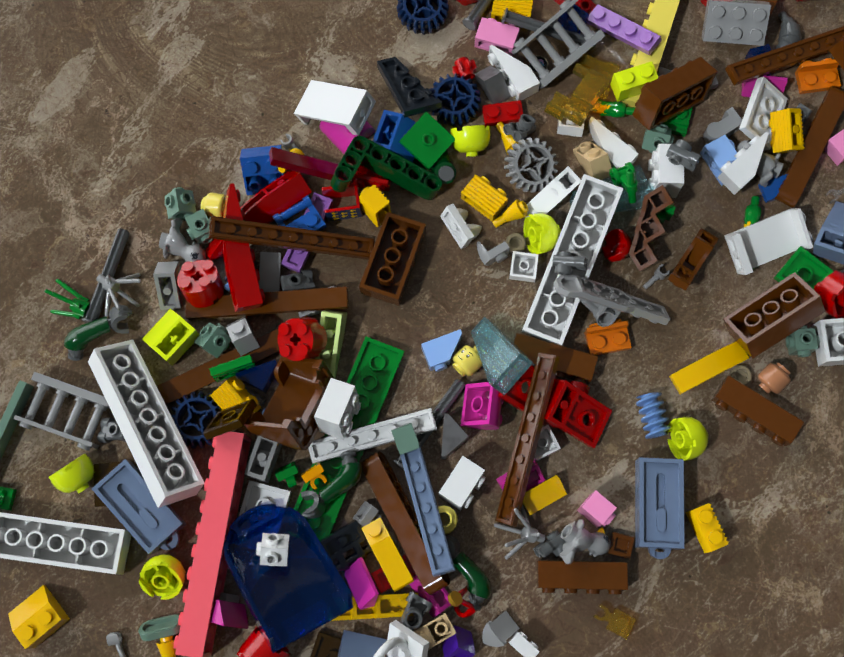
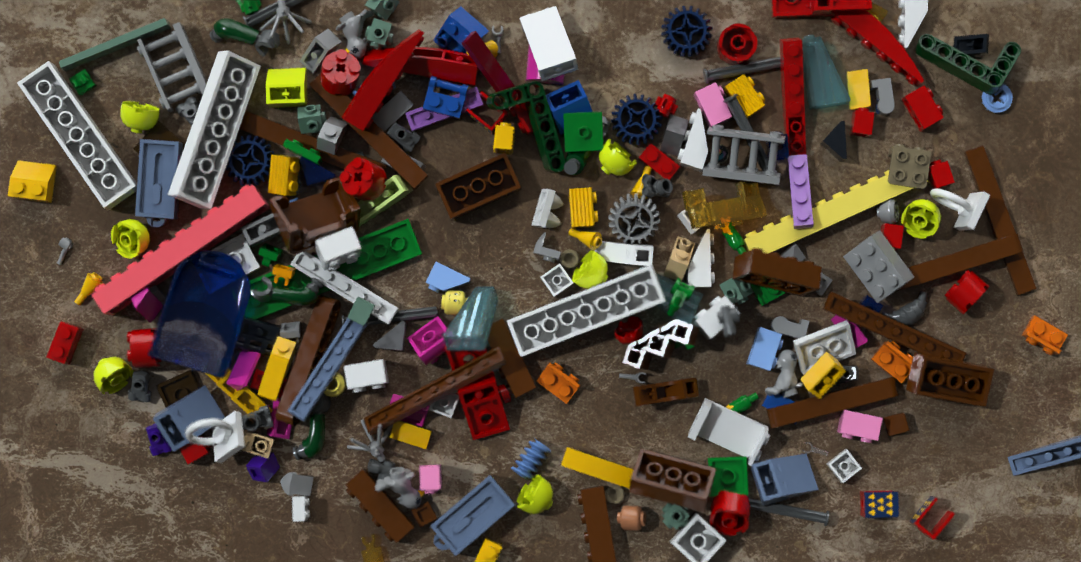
camera: 40 degrees right, 10 degrees up
sand green tile [138,614,181,641] -> none
light yellow head [201,192,226,218] -> none
dark brown tile [203,399,257,440] -> none
reddish brown tile [208,216,374,260] -> none
white brick [256,533,289,566] -> none
black wing [377,57,442,118] -> none
piece [448,586,475,618] -> none
dark grey plate [553,251,588,275] -> none
light grey piece [553,274,670,327] -> none
neon yellow brick [610,61,658,102] -> none
white slope [717,132,769,195] -> none

